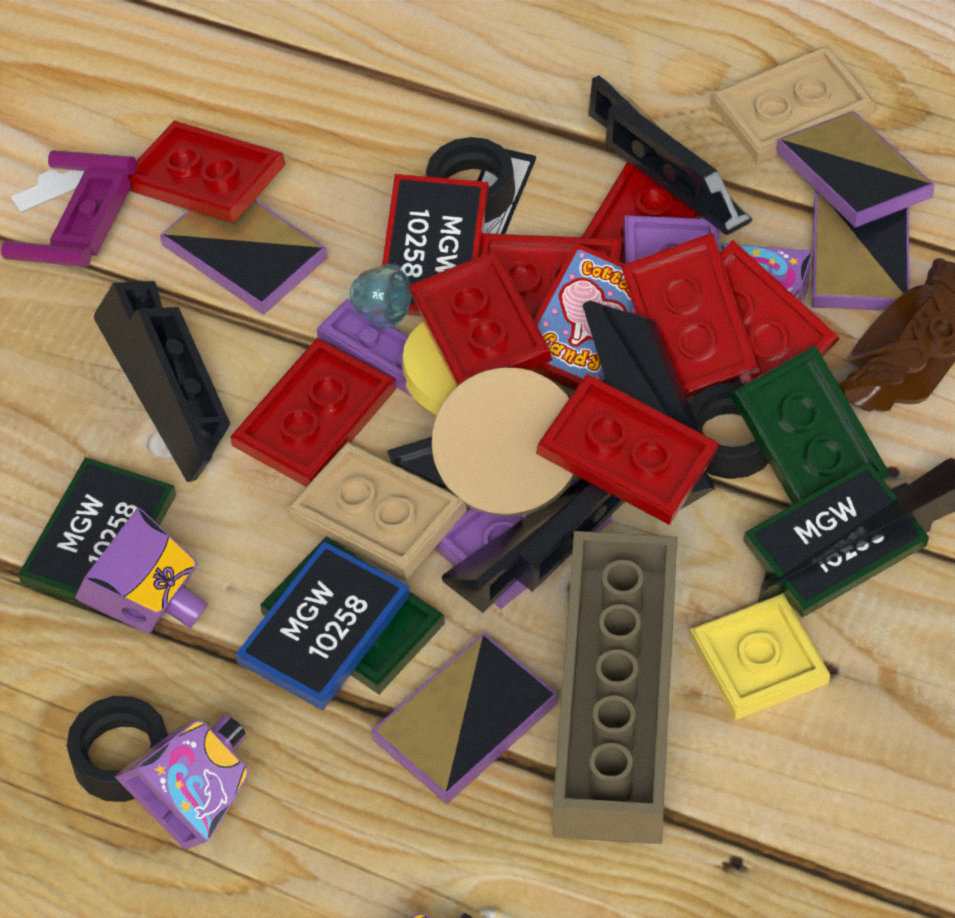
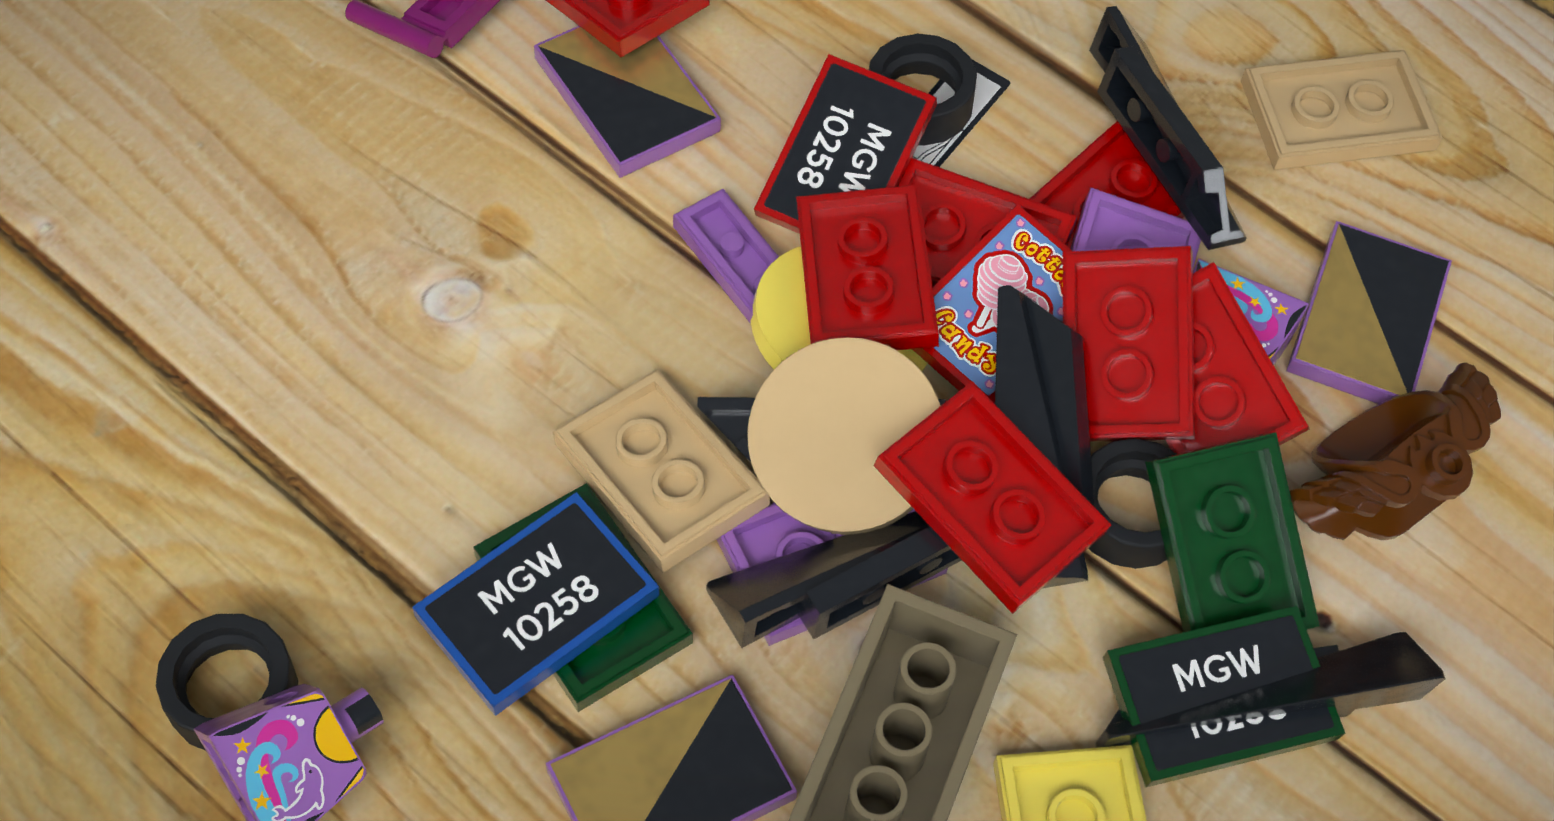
camera: 10 degrees right, 5 degrees up
black tile [18,457,176,607] -> none
medium lavender torso [75,507,208,633] -> none
black wedge [94,281,231,482] -> none
red tile [230,338,396,487] -> none
clear light blue cone [350,263,411,329] -> none
tile [777,111,934,227] -> none

